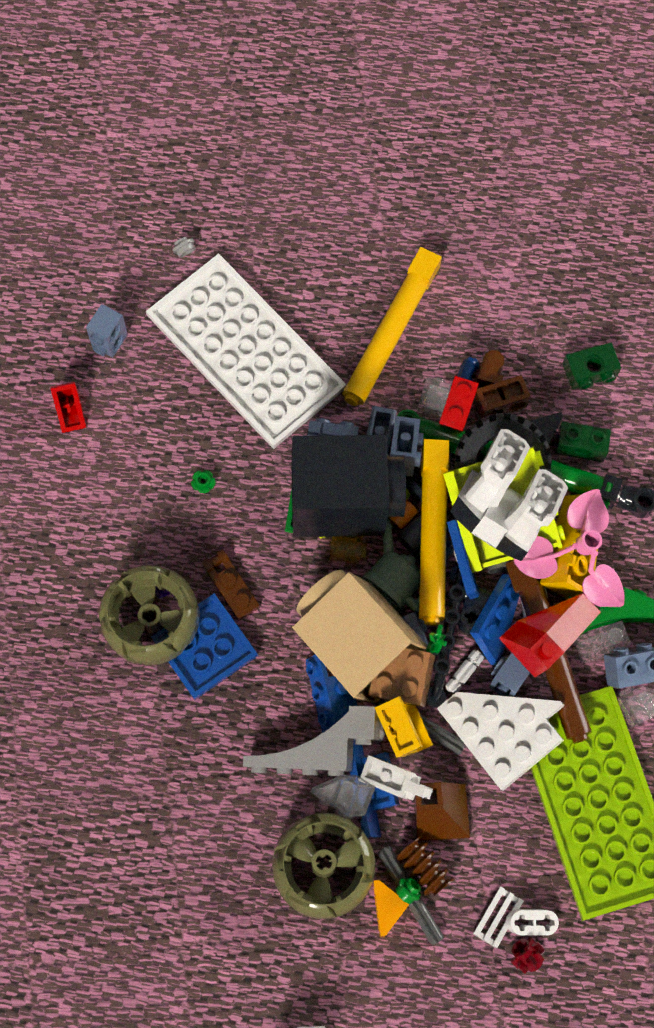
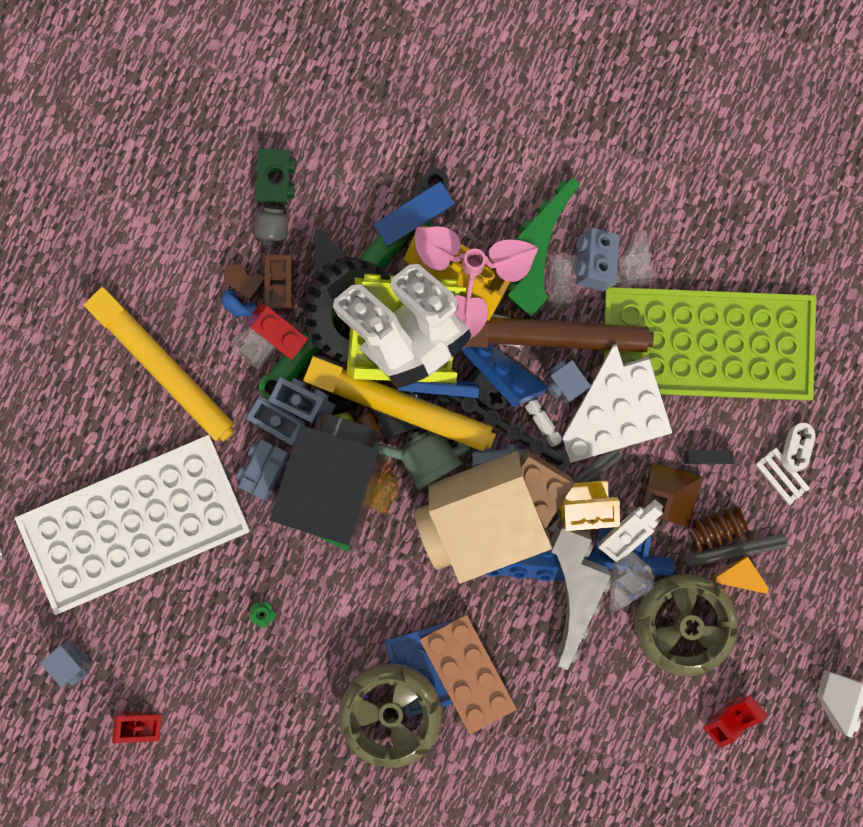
camera: 65 degrees left, 15 degrees up
reddish brown plate [201,549,260,621] -> none
green plate [396,878,421,904] -> none
green plant [426,624,447,654] -> none
red wedge [499,593,601,677] -> none
dark red gear [510,937,545,974] -> none
dark green brick [555,421,611,462] -> none
none -> dark grey head [253,206,289,246]
none -> blue tile [374,181,455,247]
none -> nougat plate [420,614,517,734]
none -> black beam [684,450,734,464]
none -> red brick [703,695,768,748]

